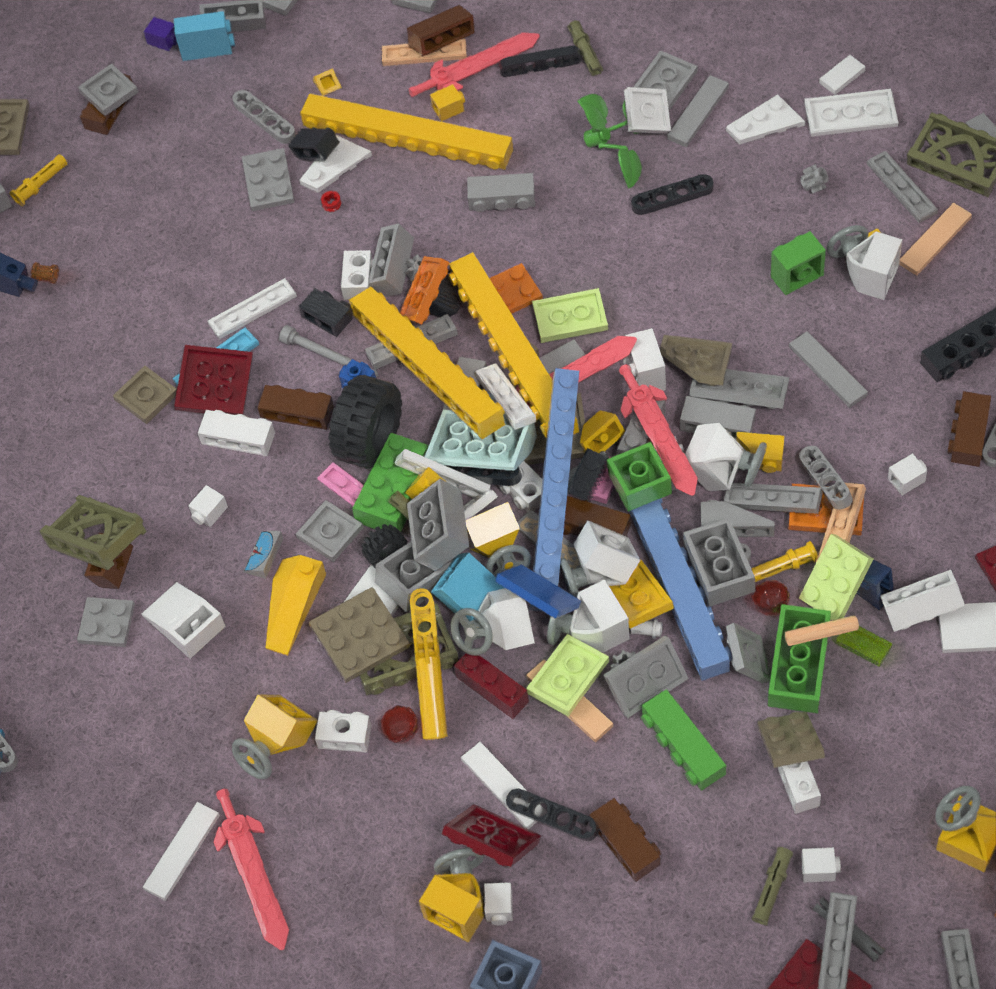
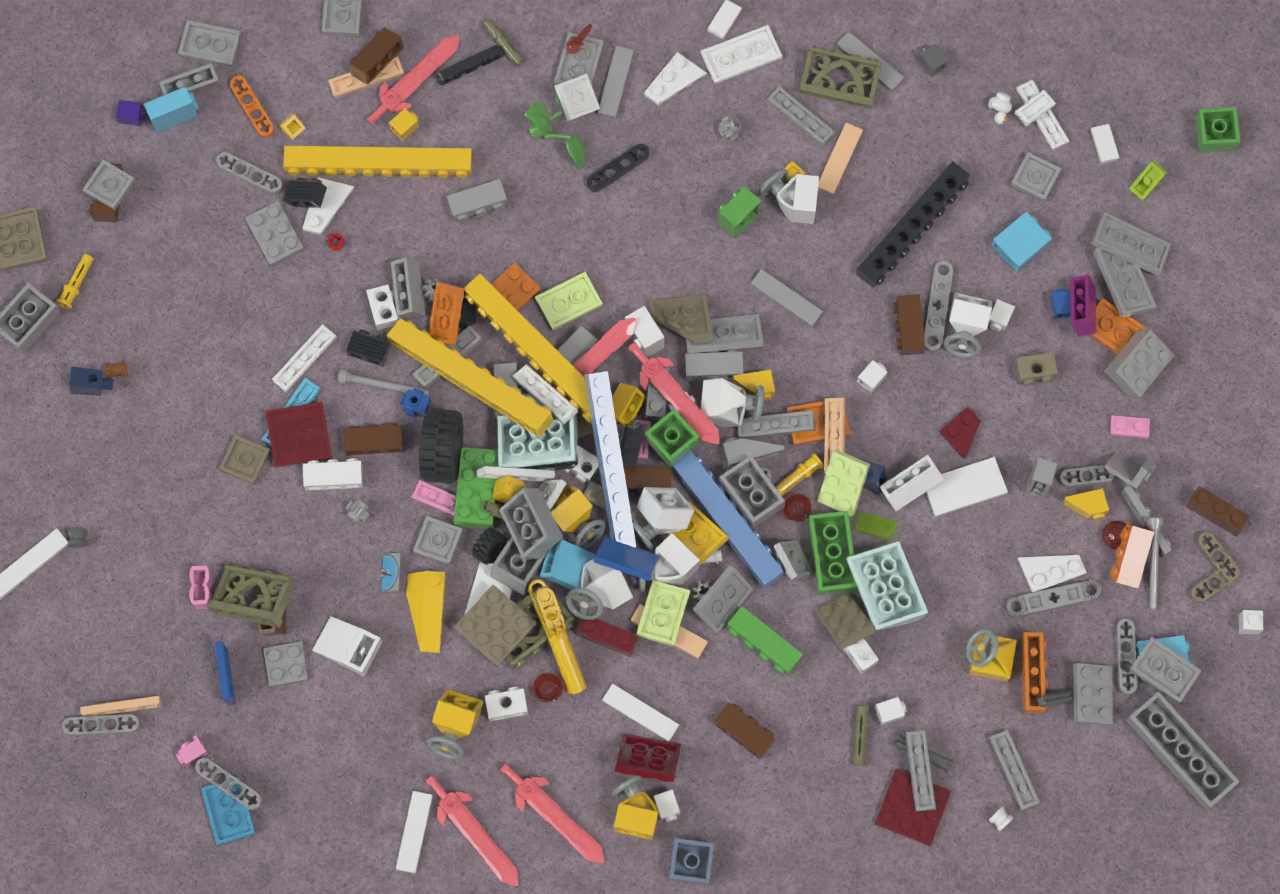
camera: 25 degrees left, 15 degrees up
white brick [188,485,228,527] -> none
black beam [506,788,599,841] -> none
light nougat axle [785,616,859,646] -> none
light grey beam [799,446,853,510] -> none
none -> bright pink brick [189,566,212,609]
none -> blue tile [215,641,236,706]
none -> orange beam [230,76,274,138]
none -> light grey gear [346,500,369,524]
none -> coral sword [500,763,605,863]
none -> clear red bar [566,24,592,54]
none -> light aqua slope [846,541,928,631]

